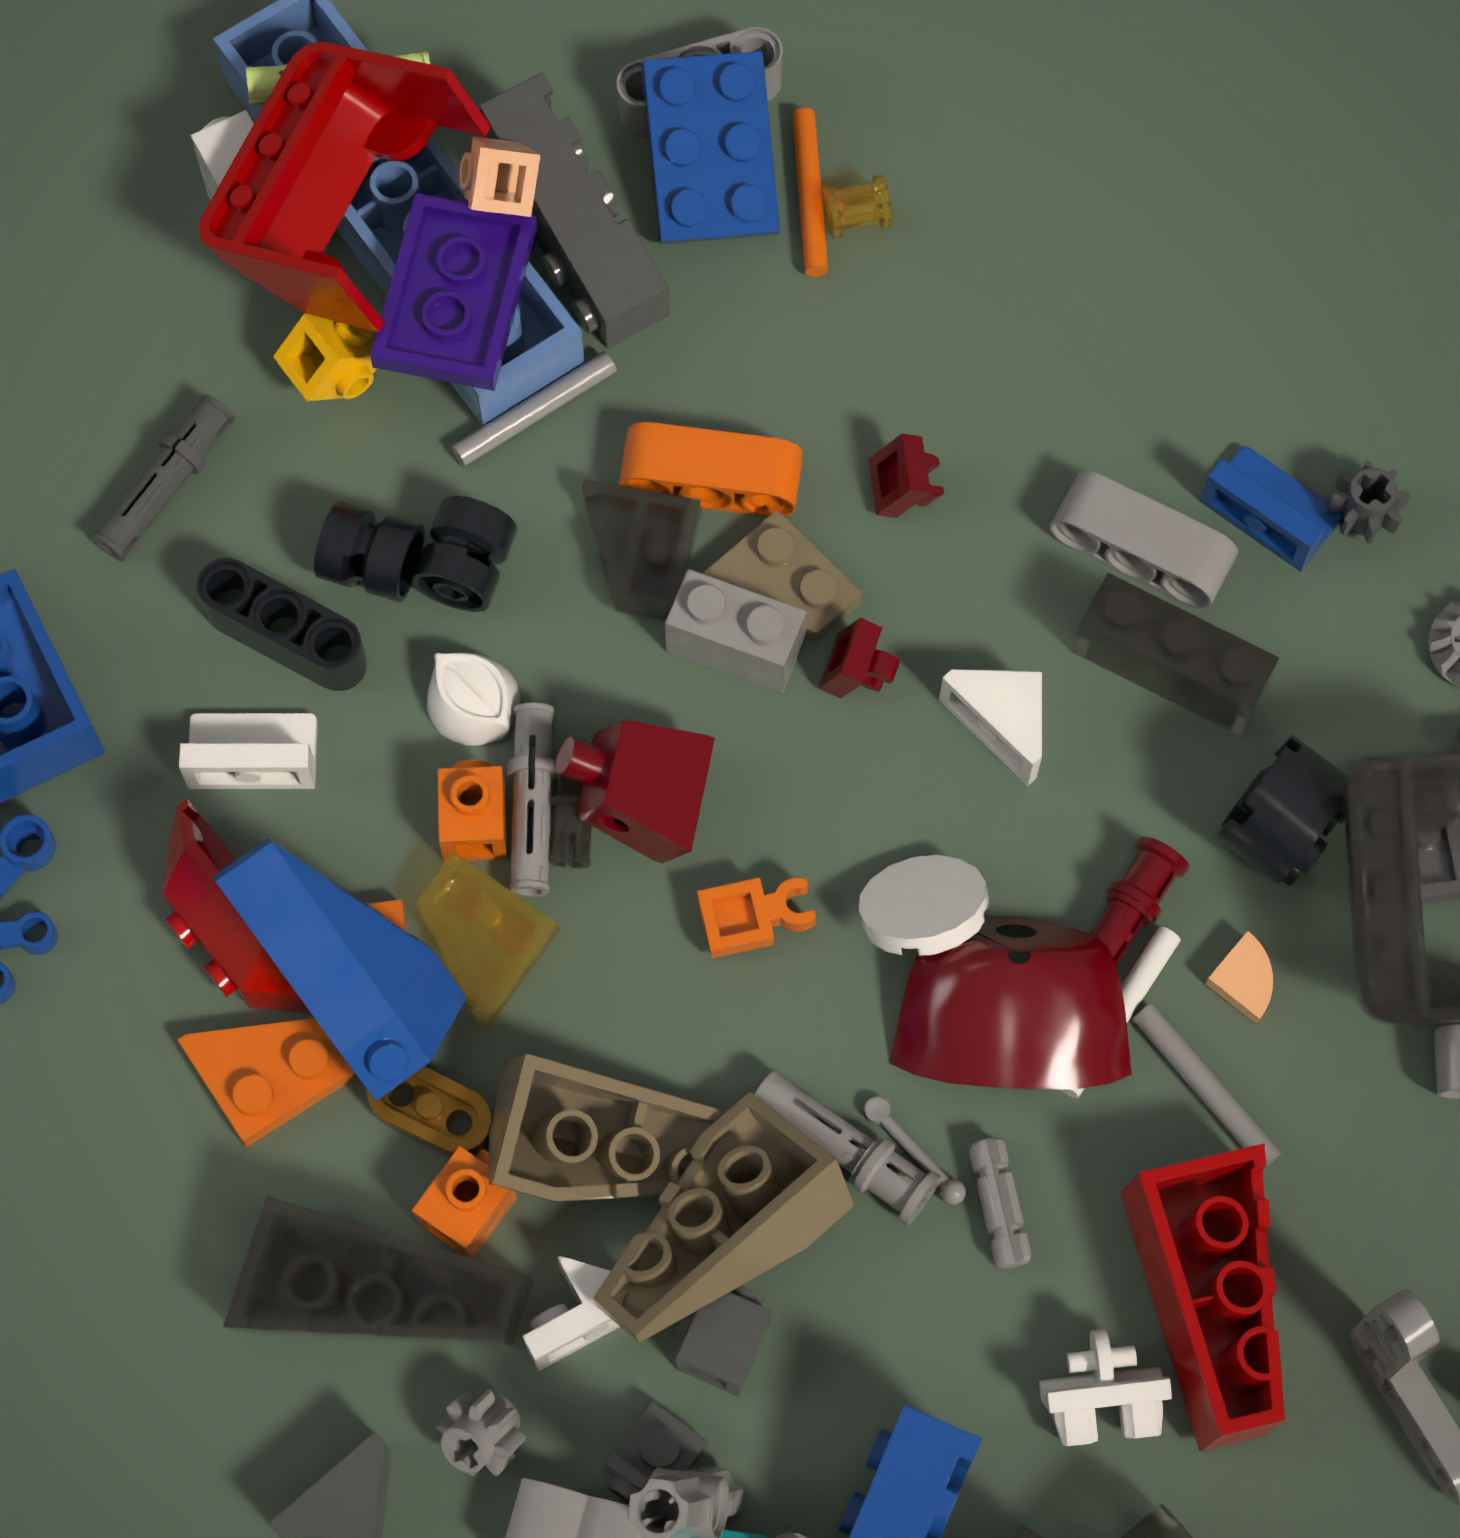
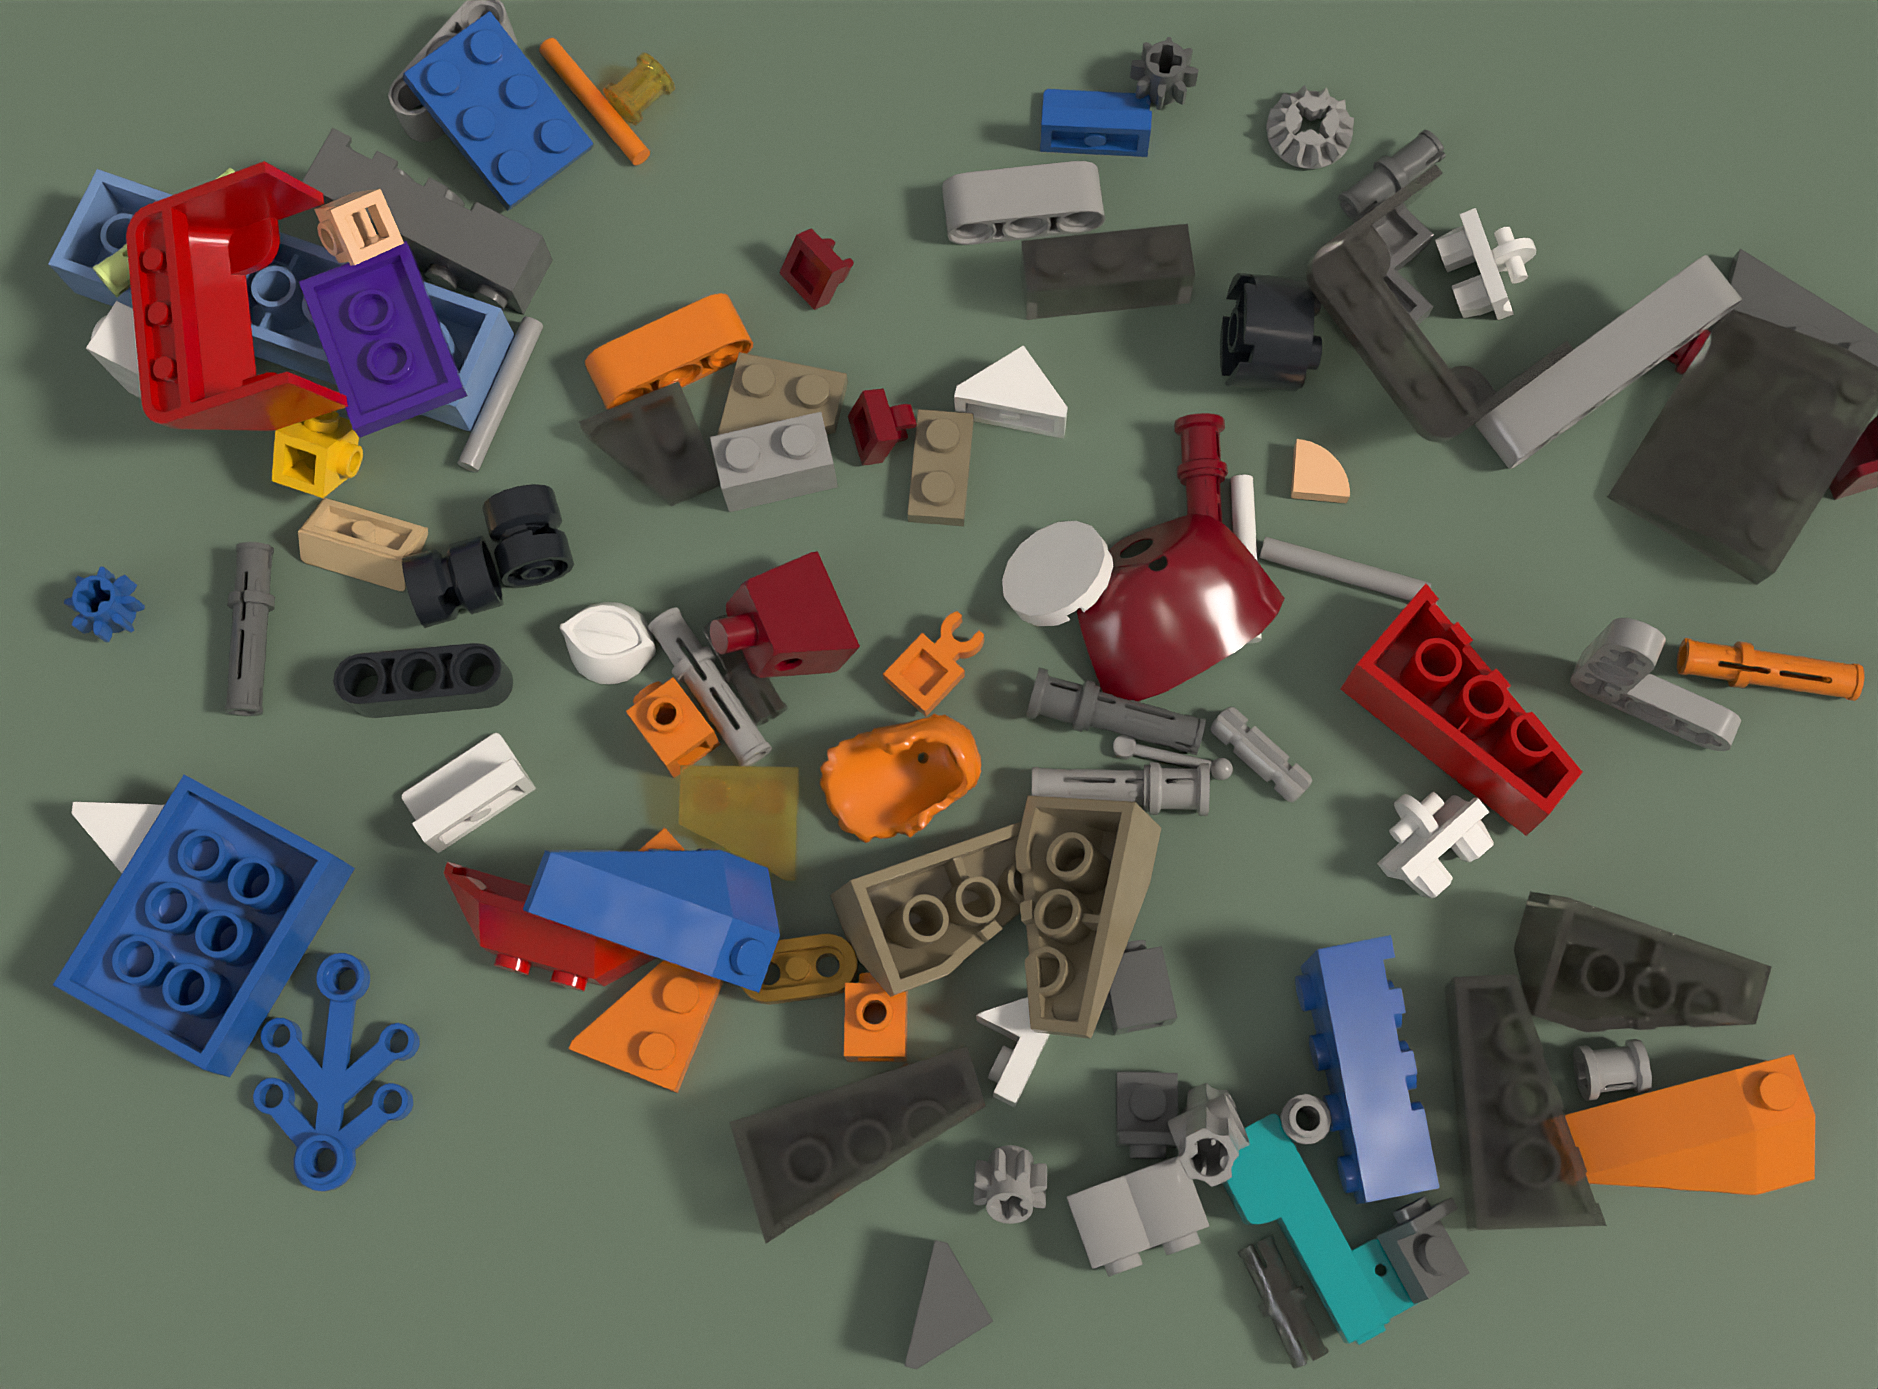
camera: 30 degrees left, 5 degrees up
none -> blue gear [64,567,145,642]
none -> tan slope [298,498,428,591]
none -> orange piece [819,713,981,843]
none -> dark tan plate [908,409,974,526]
none -> dark grey pin [1026,667,1206,755]

